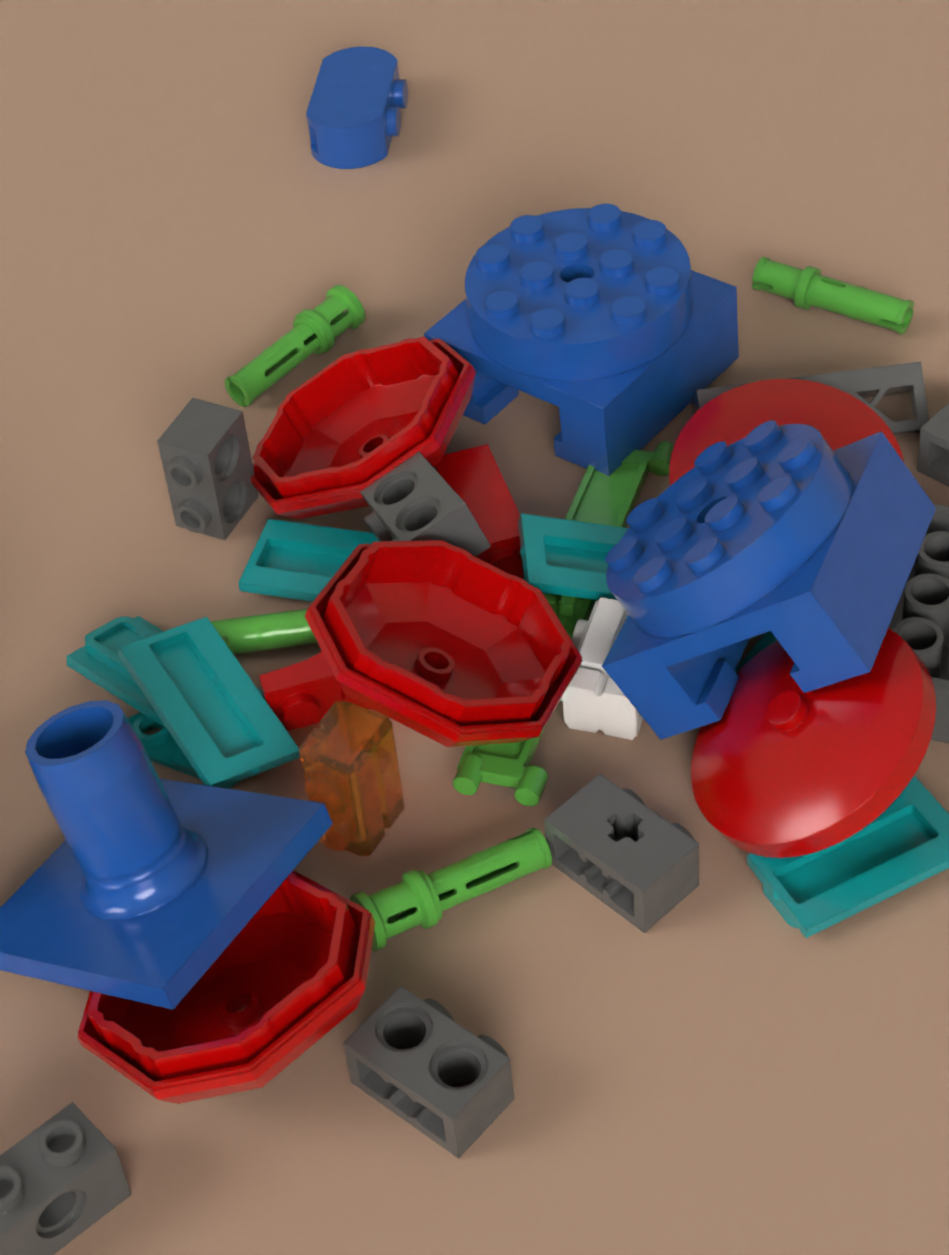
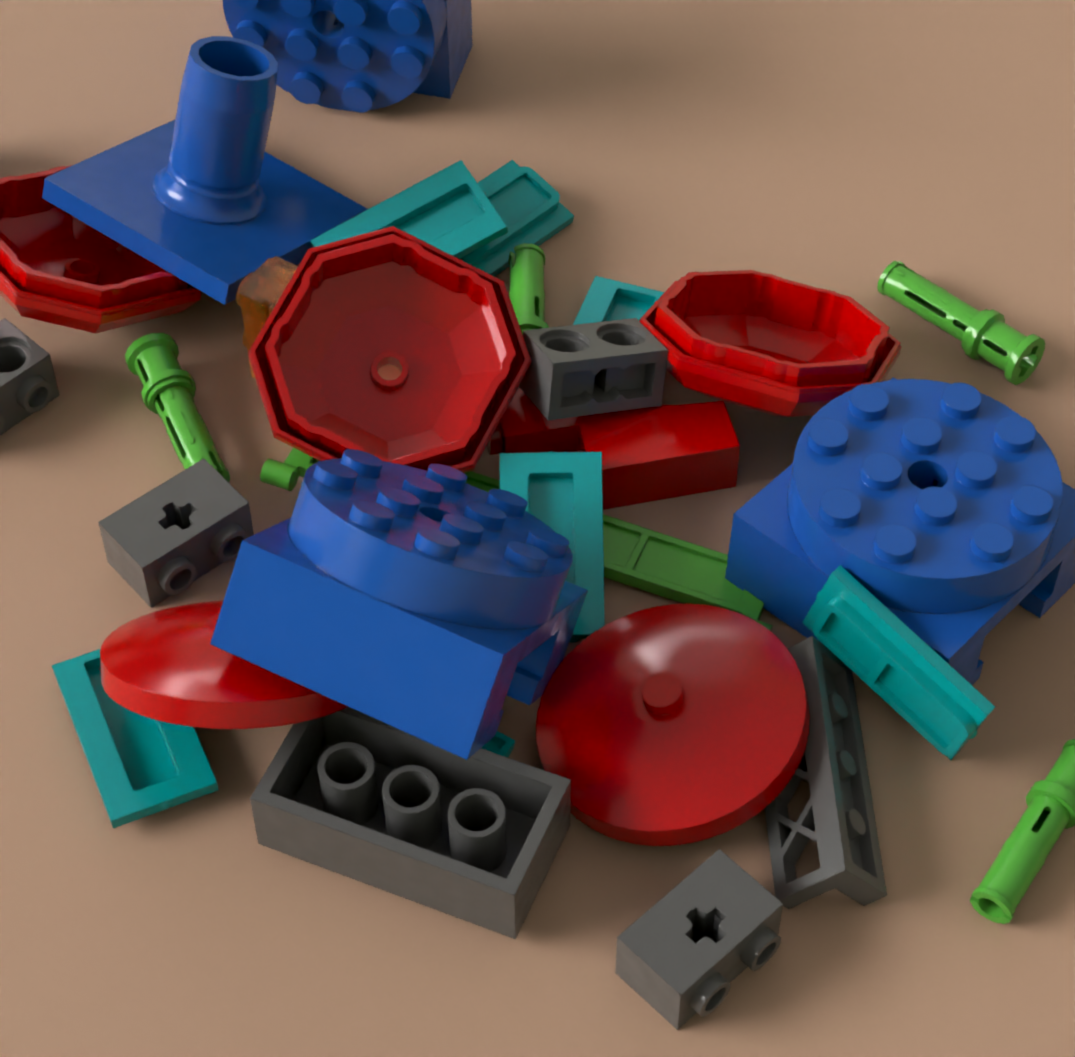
camera: 90 degrees right, 5 degrees up
dark grey brick [157,398,259,540] -> none
none -> teal piece [802,565,995,760]

